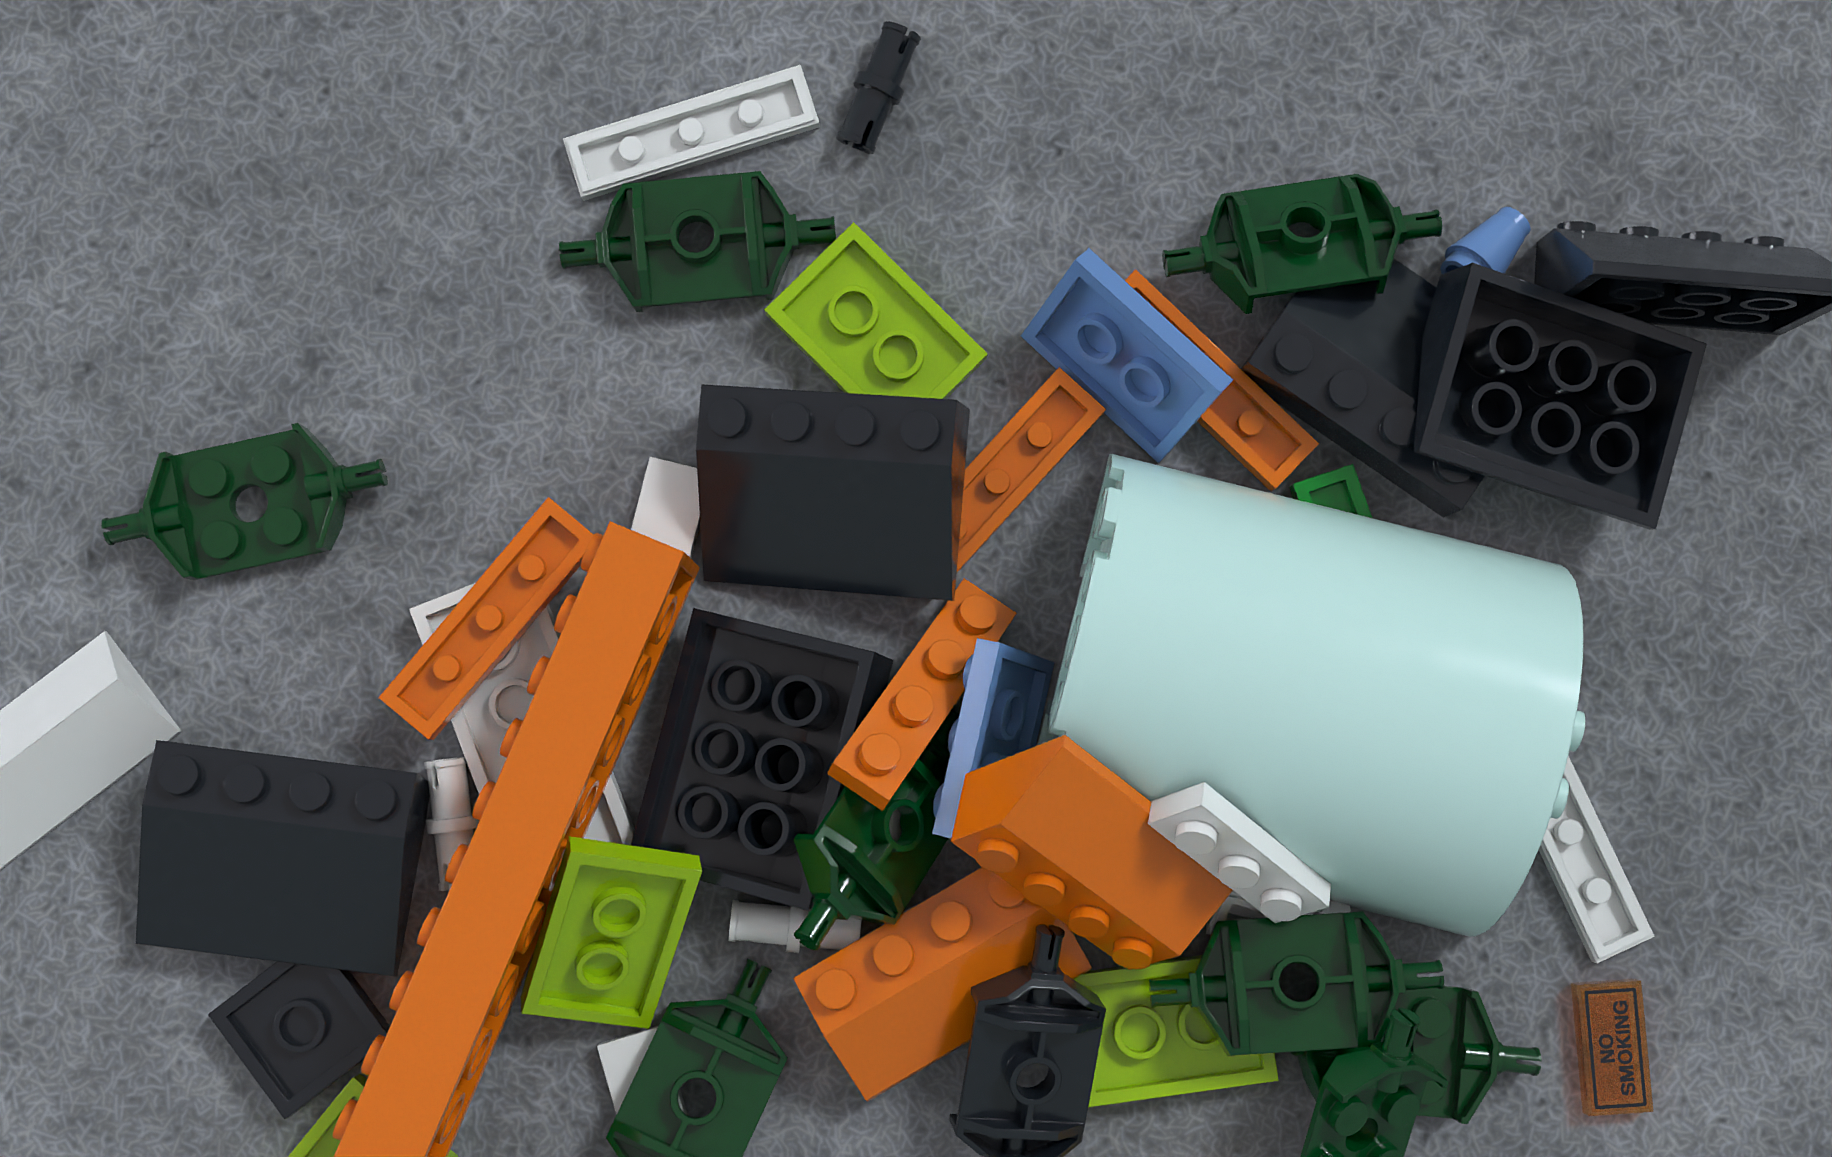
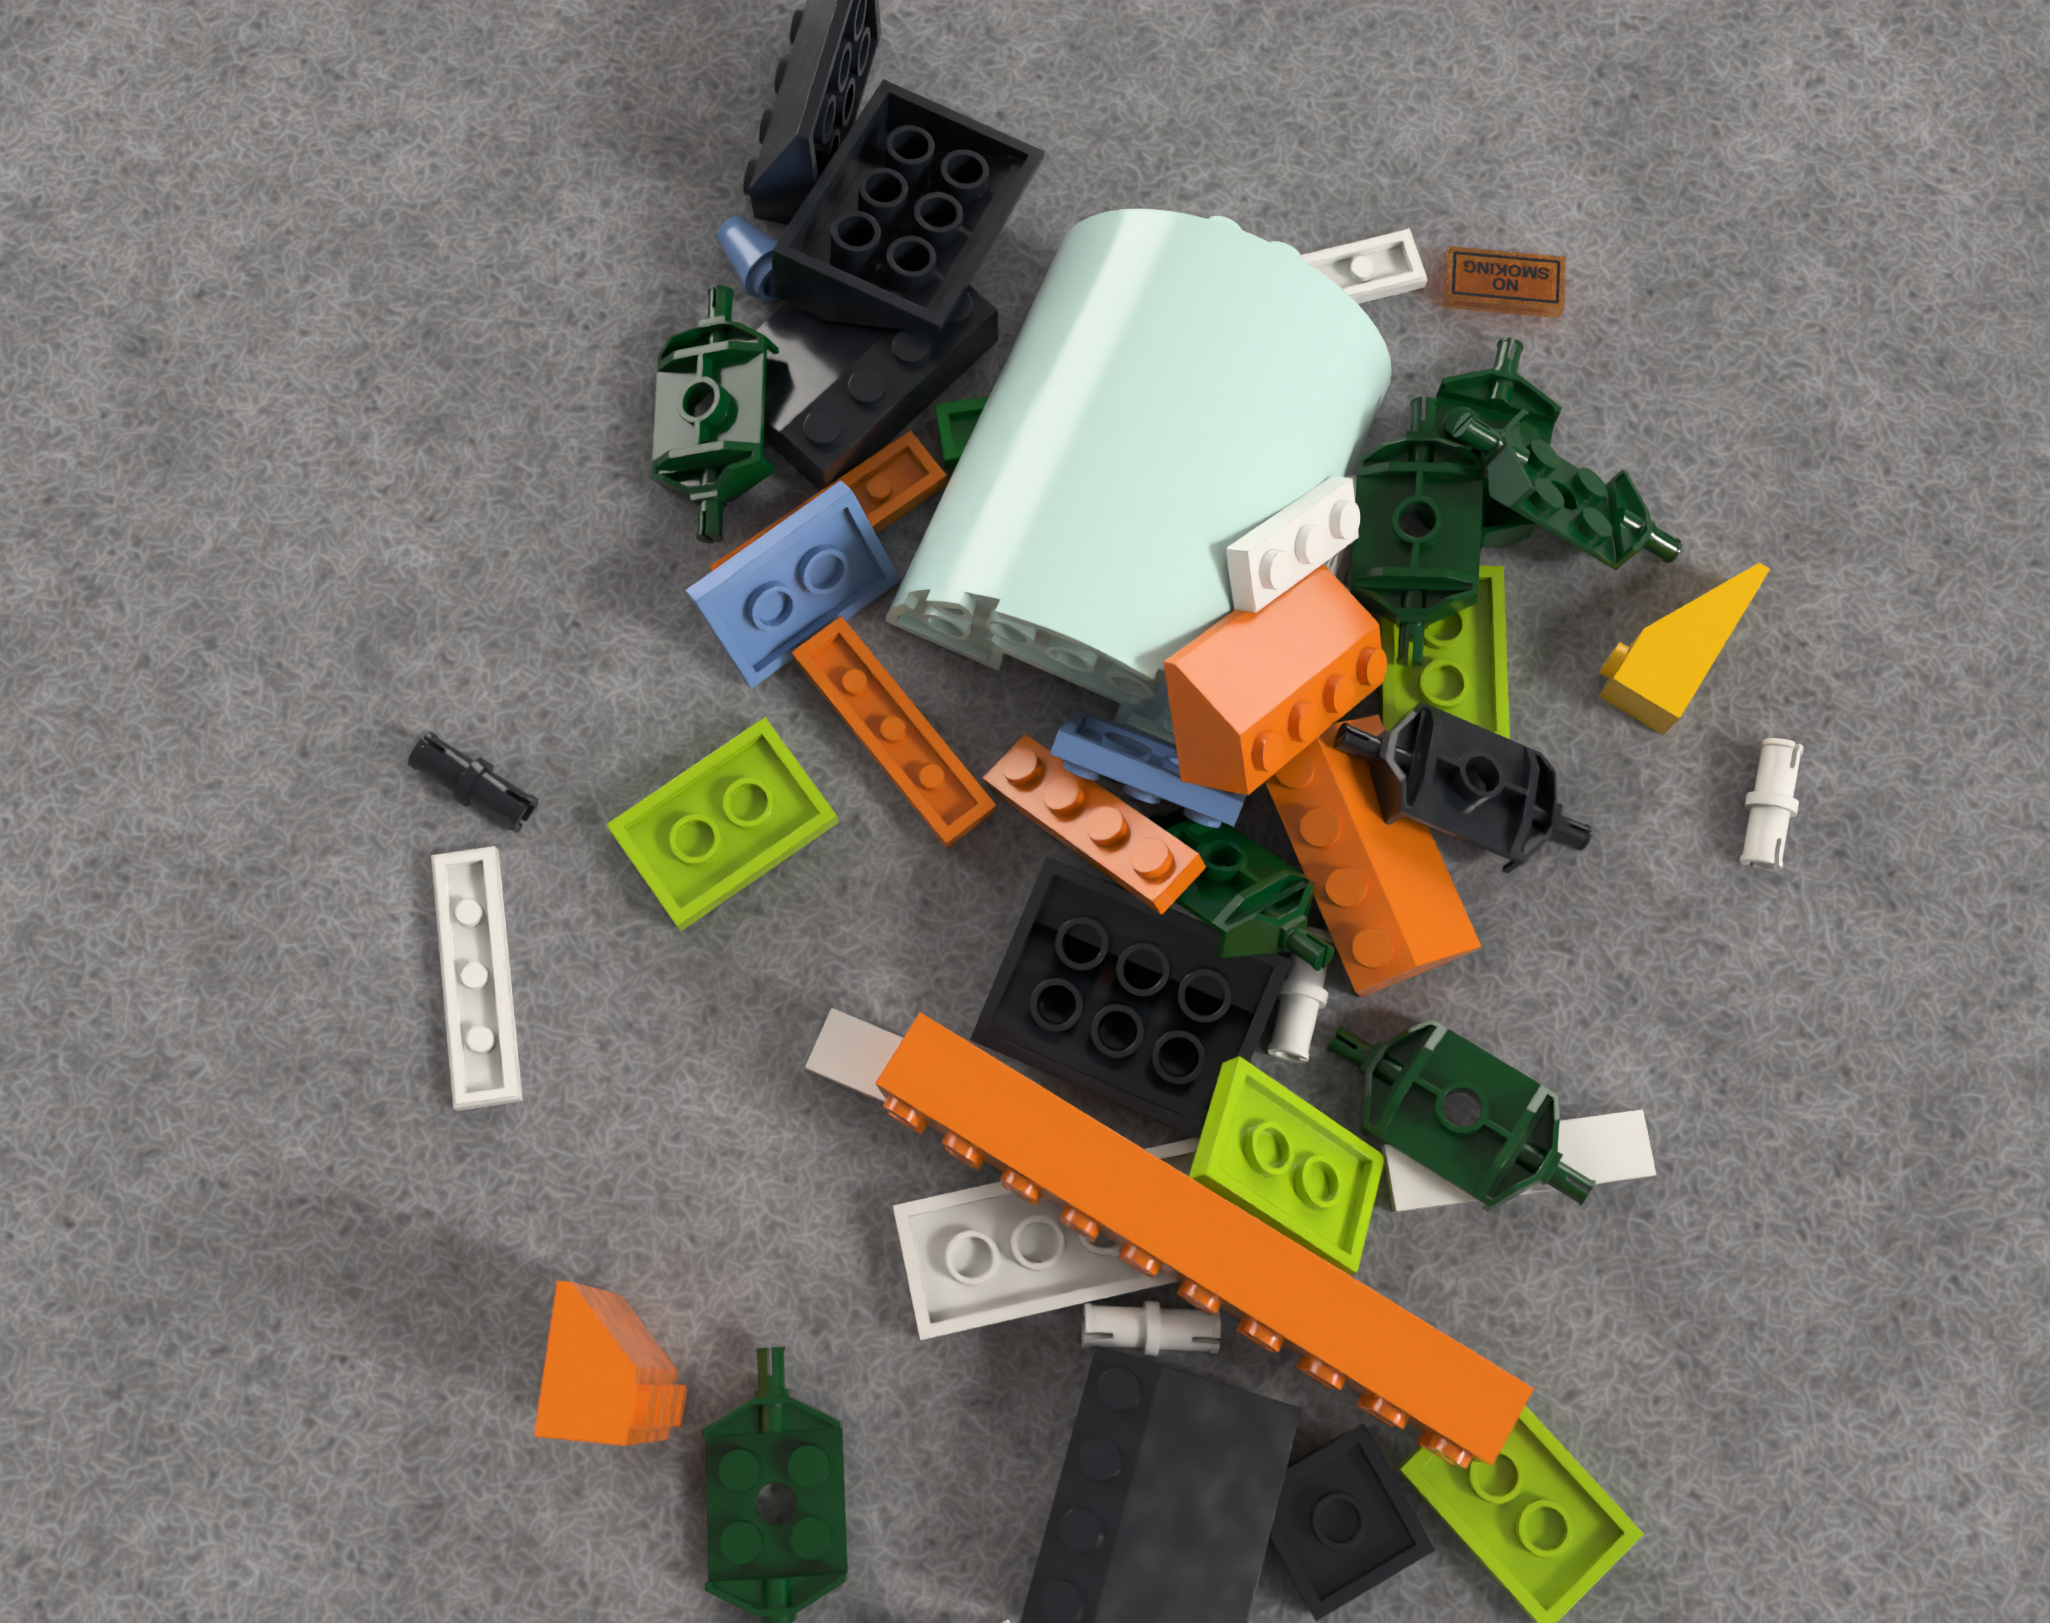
camera: 80 degrees left, 10 degrees down
orange plate [378,497,594,740] -> none
dark green plate [559,171,836,312] -> none
black slope [696,384,970,601] -> none
none -> orange slope [534,1281,687,1446]

